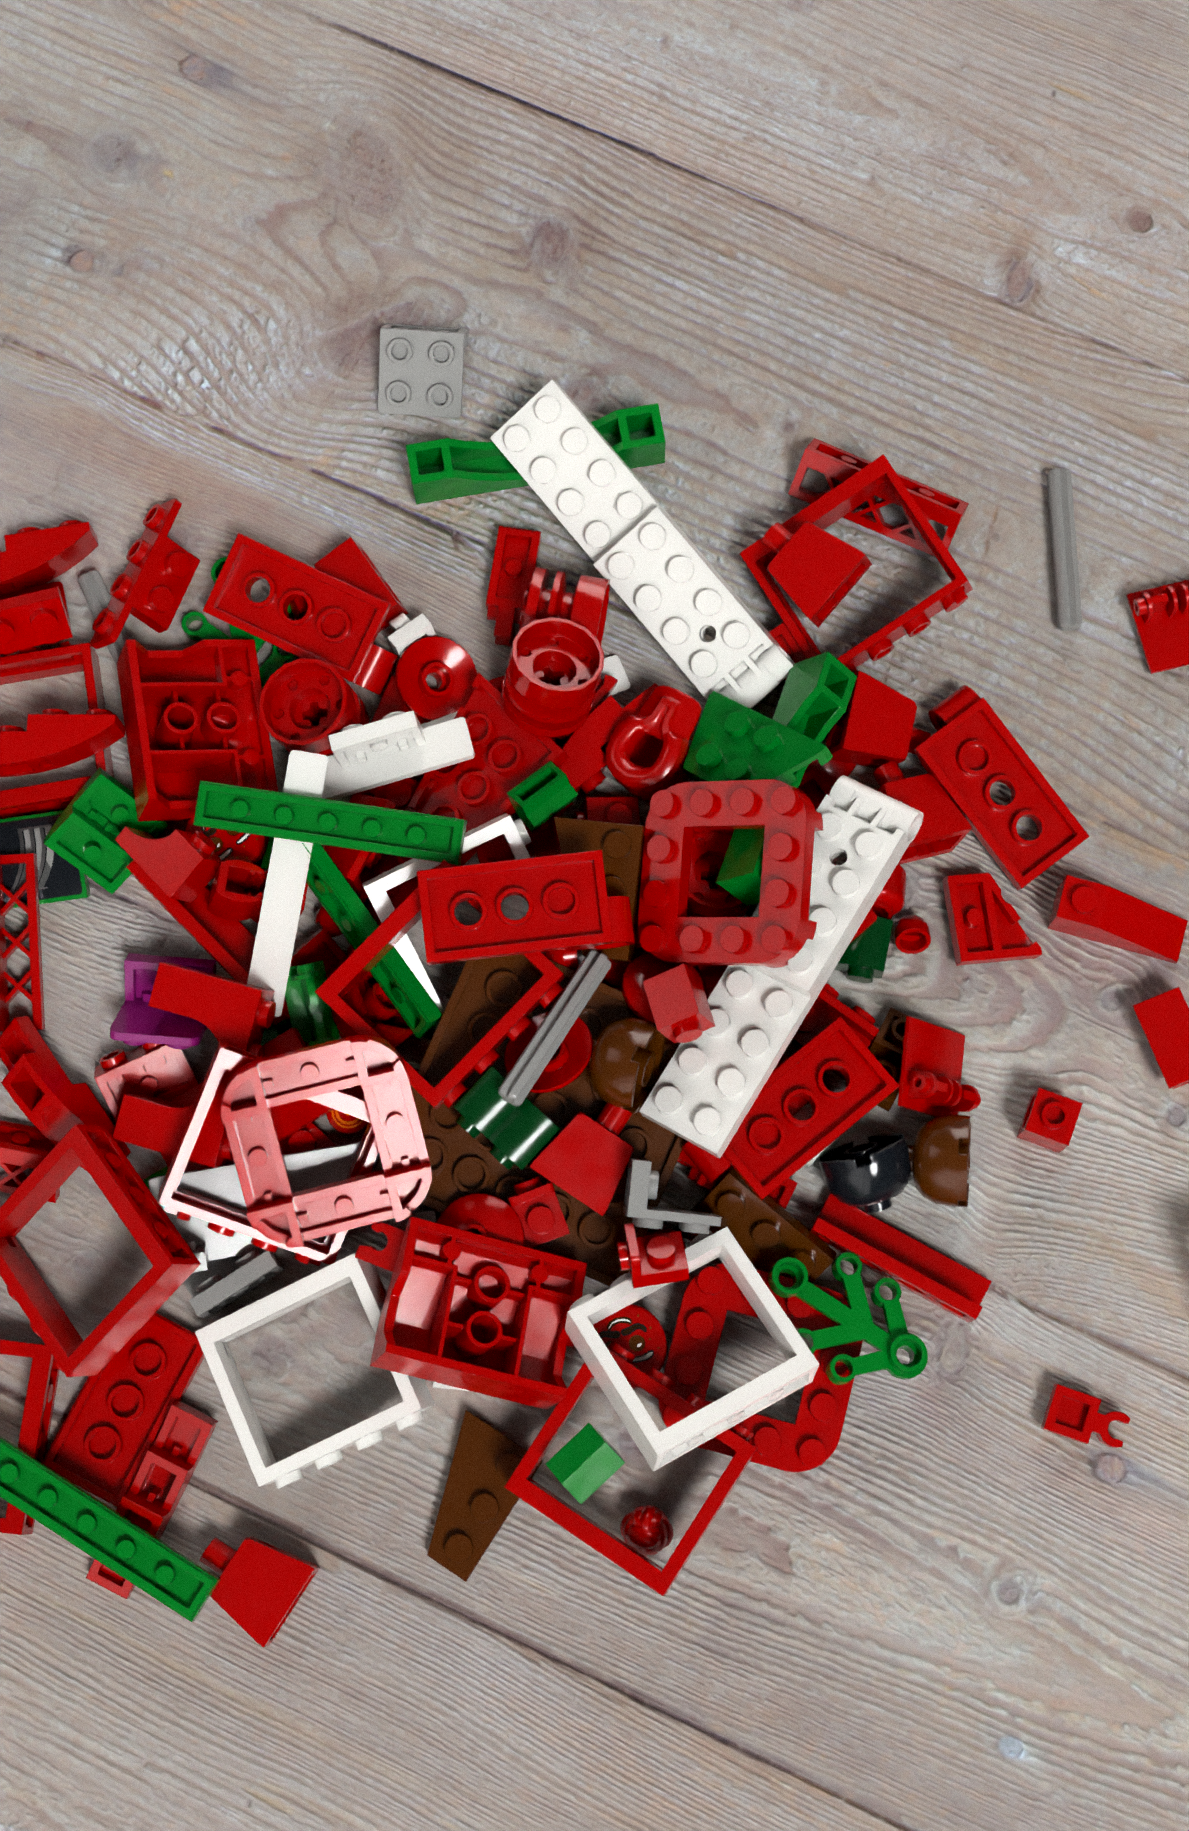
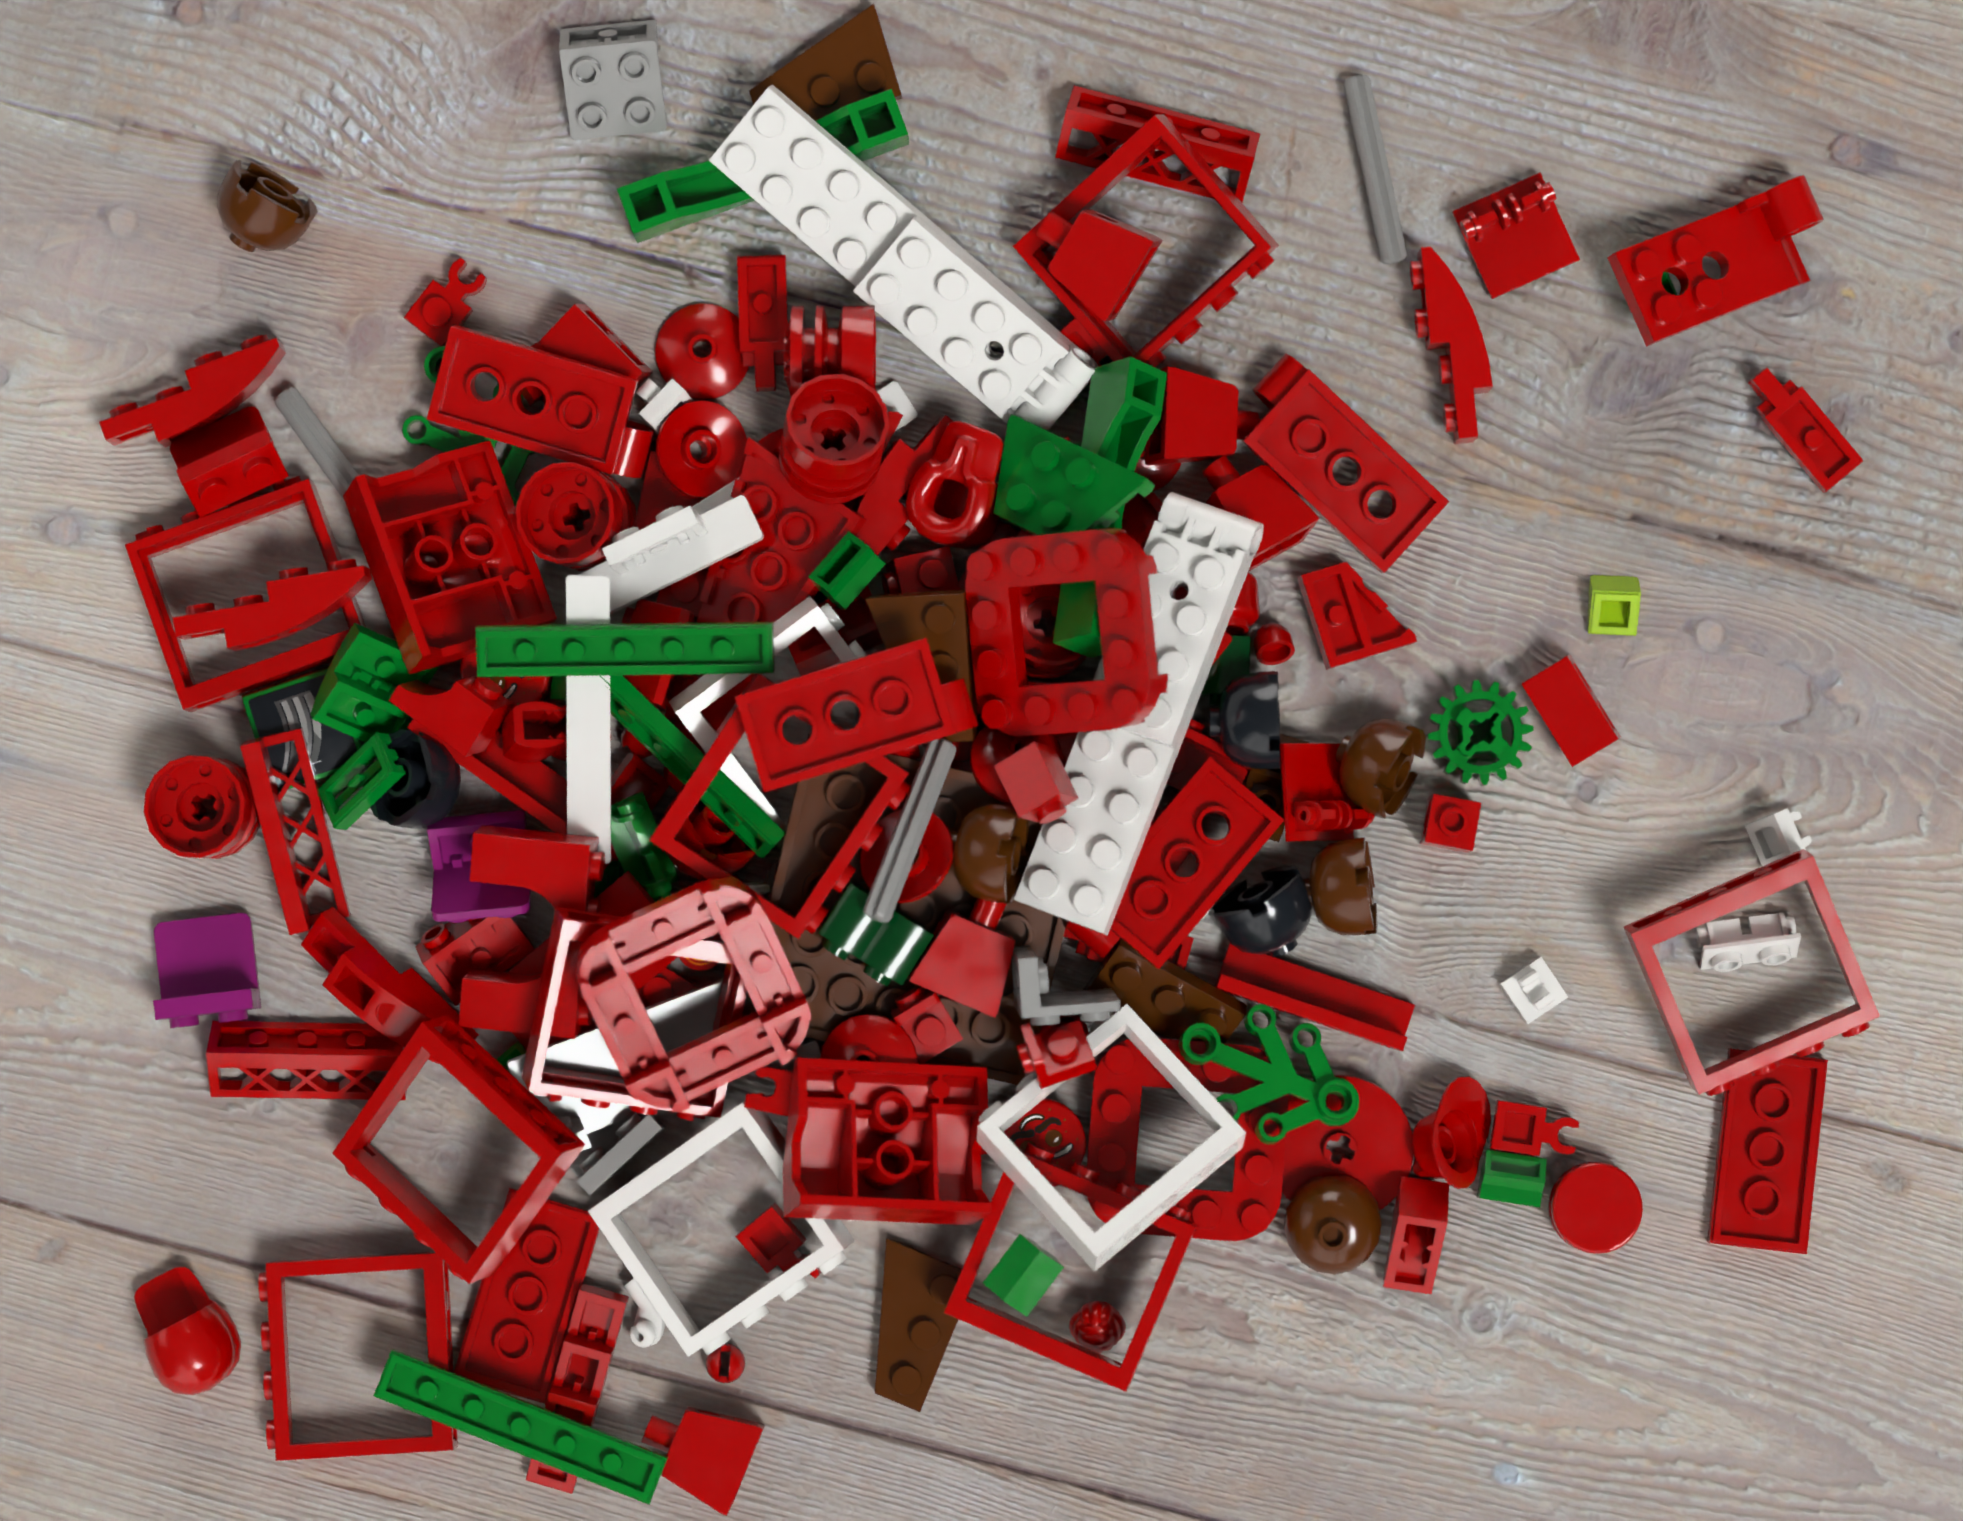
camera: 10 degrees left, 10 degrees up
red bracket [90,498,200,649] -> none
red slope [1047,875,1188,964] -> none
none -> reddish brown cylinder [217,160,318,252]
none -> green tile [318,732,406,830]
none -> black cylinder [370,729,461,829]
none -> red plate [404,258,487,347]
none -> white arm [623,1278,665,1348]
none -> red dish [655,303,750,400]
none -> red hinge [706,1343,746,1383]
none -> red plate [736,1203,821,1278]
none -> reddish brown wing [749,4,902,121]
none -> black cylinder [1210,671,1281,769]
none -> red piece [1282,1075,1414,1210]
none -> reddish brown cylinder [1284,1174,1382,1275]
none -> reddish brown cylinder [1336,719,1426,819]
none -> red arch [1383,1176,1449,1294]
none -> red slope [1410,246,1493,444]
none -> red piece [1412,1076,1491,1189]
none -> green gear [1426,680,1534,786]
none -> green piece [1477,1150,1547,1207]
none -> white tile [1499,957,1568,1024]
none -> red head [1548,1162,1643,1254]

